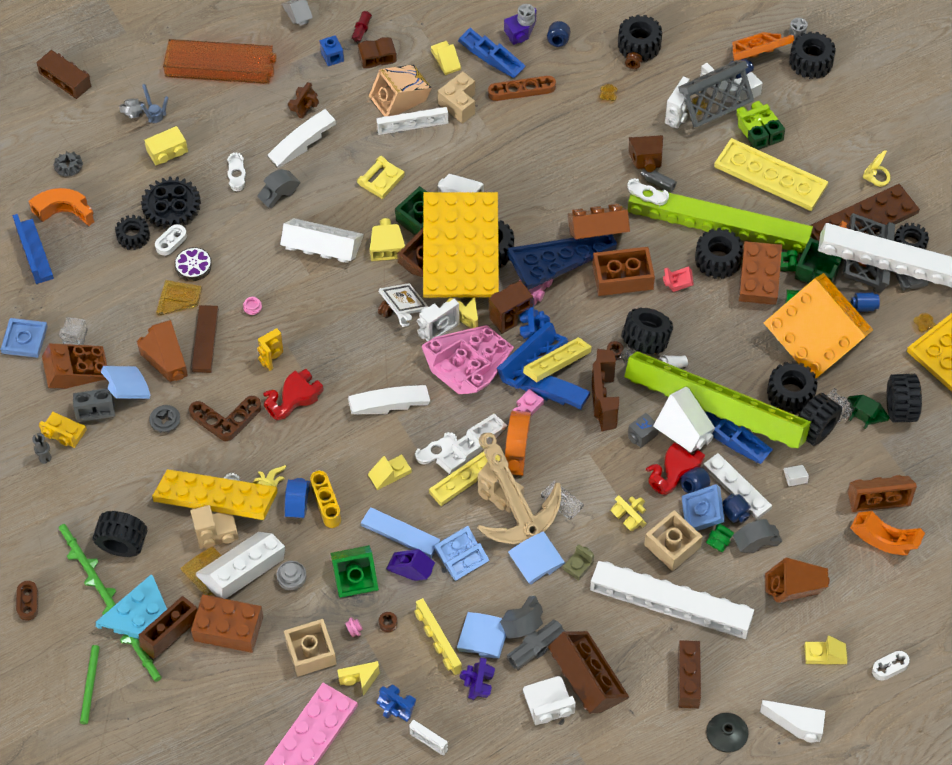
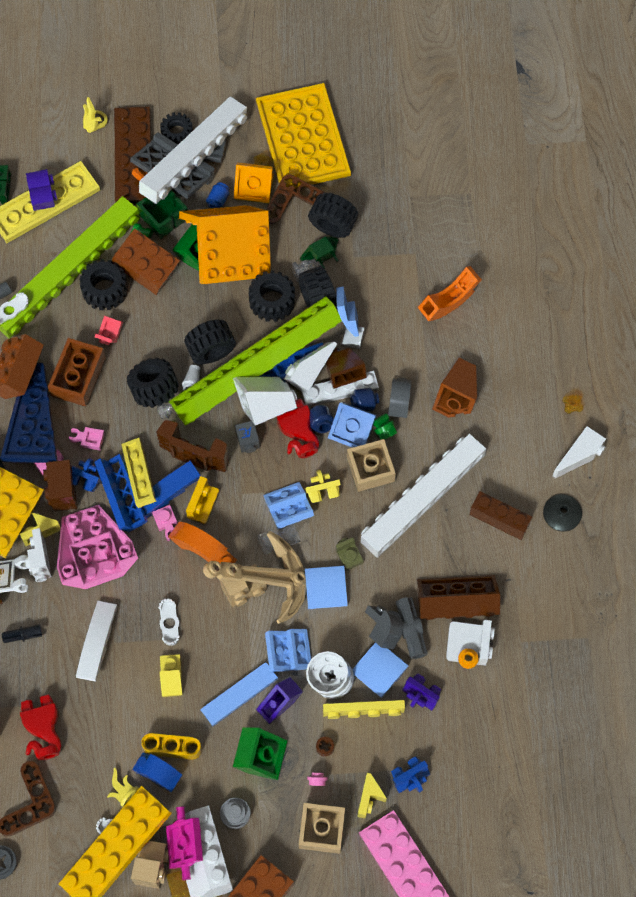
camera: 65 degrees left, 10 degrees up
white tile [409,720,448,755] -> none
light yellow plate [429,451,500,506] -> none
white slope [436,414,508,474] -> none
reddish brown bush [607,341,624,360] -> none
light yellow slope [804,636,847,664] -> none
dark orange slope [847,475,917,512] -> none
white beam [872,651,909,681] -> none
none -> black axle [1,624,42,643]
none -> dark purple brick [26,169,58,211]
none -> bright pink plate [69,427,105,450]
none -> dark pink plate [166,807,203,880]
none -> black tyre [184,319,236,365]
none -> yellow bracket [186,476,219,524]
none -> light orange bracket [234,162,274,203]
none -> light blue slope [263,482,314,529]
none -> reddish brown beam [266,174,325,224]
none -> white slope [284,342,337,392]
none -> white wheel [306,651,354,699]
none -> reddish brown torso [326,348,367,389]
none -> light blue slope [336,286,359,337]
none -> light orange plate [458,649,478,669]
none -> clear yellow plate [562,395,583,414]

